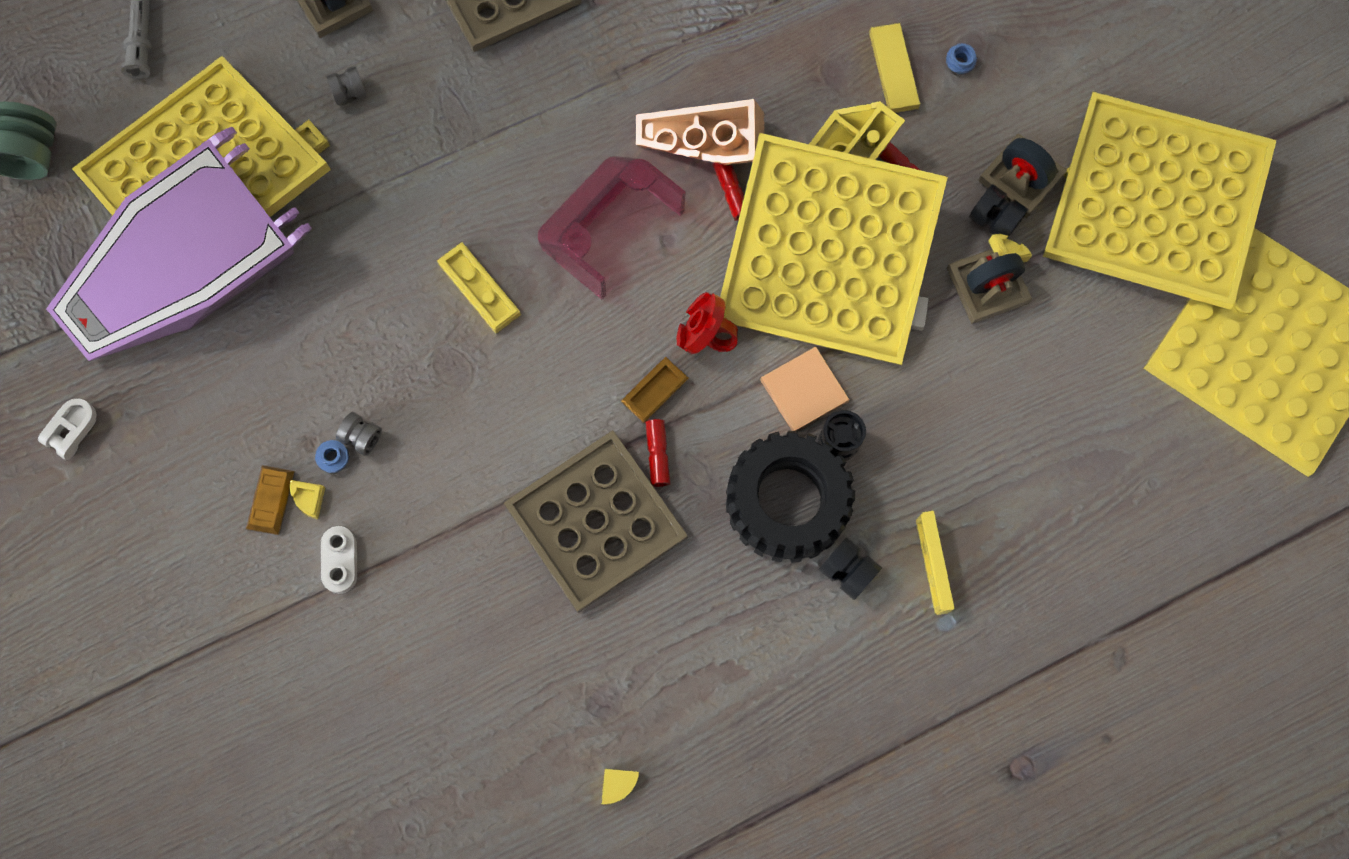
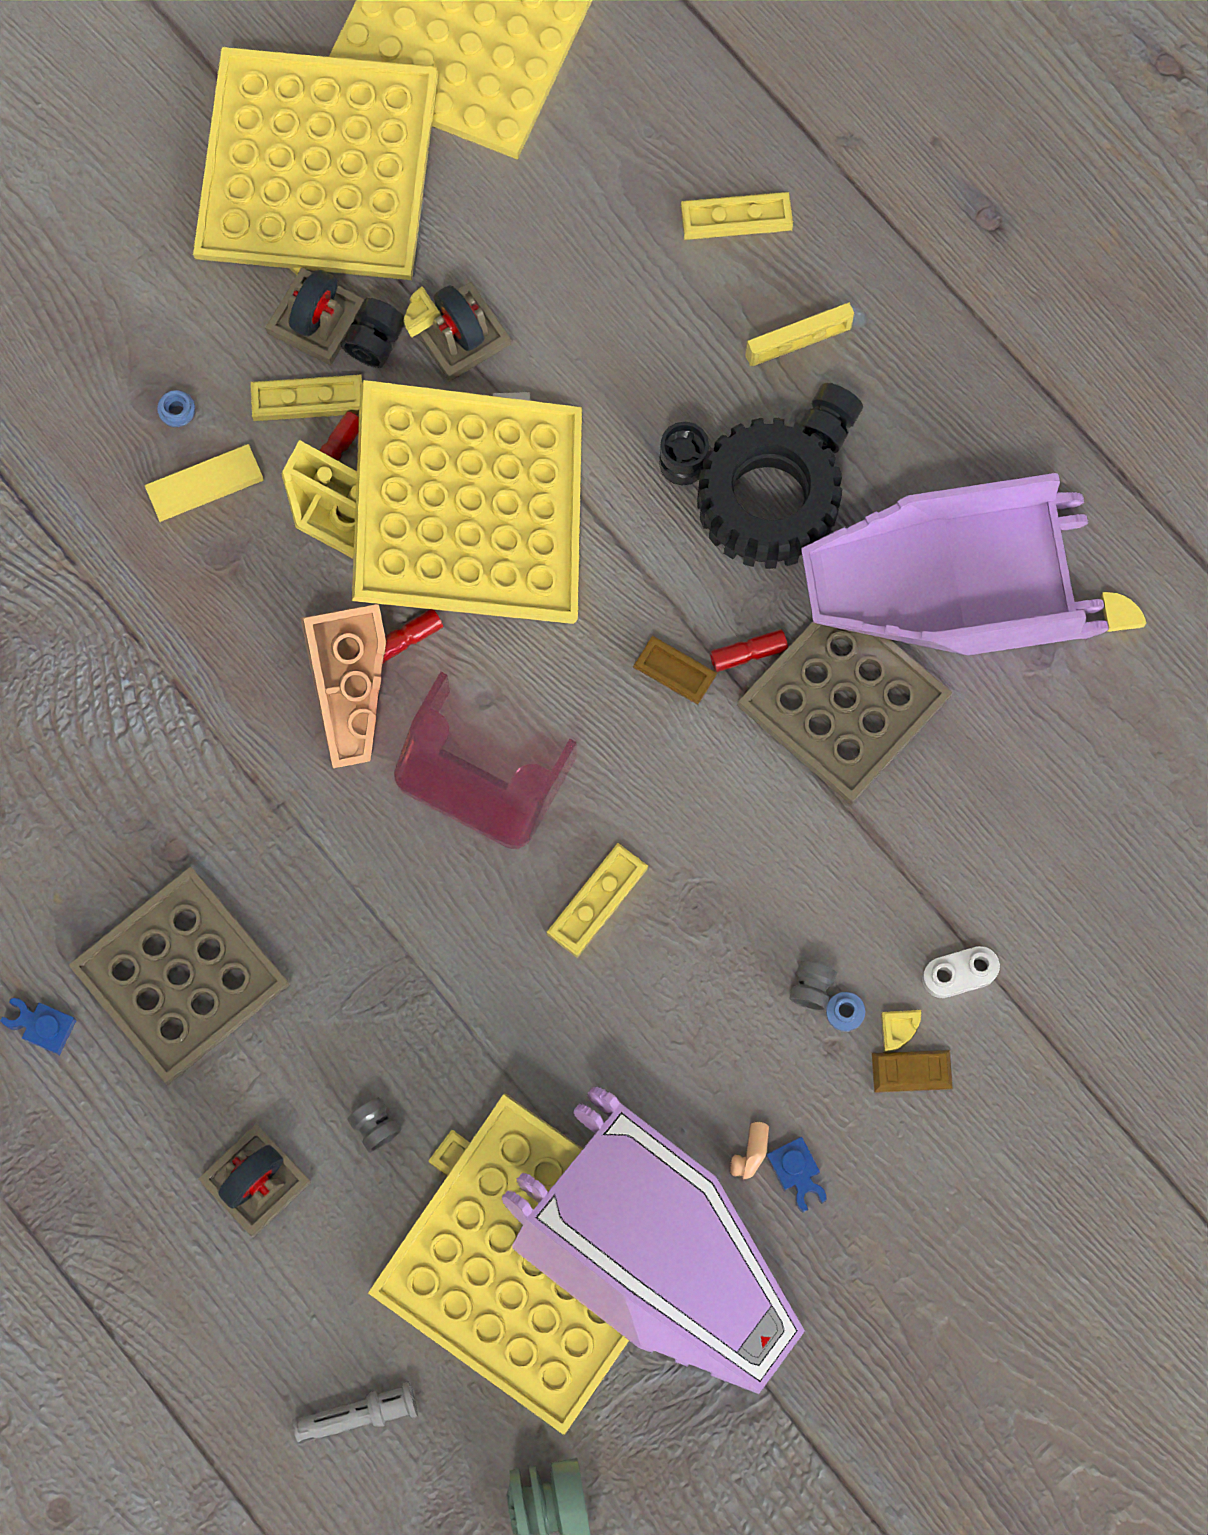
camera: 100 degrees left, 0 degrees up
white plate [38,399,97,460] -> none
red tile [676,292,738,354] -> none
light nougat tile [760,347,849,431] -> none
none -> light yellow tile [251,375,362,421]
none -> light yellow tile [680,192,793,240]
none -> light nougat arm [730,1122,769,1179]
none -> blue plate [766,1137,827,1213]
none -> lavender windscreen [801,473,1109,656]

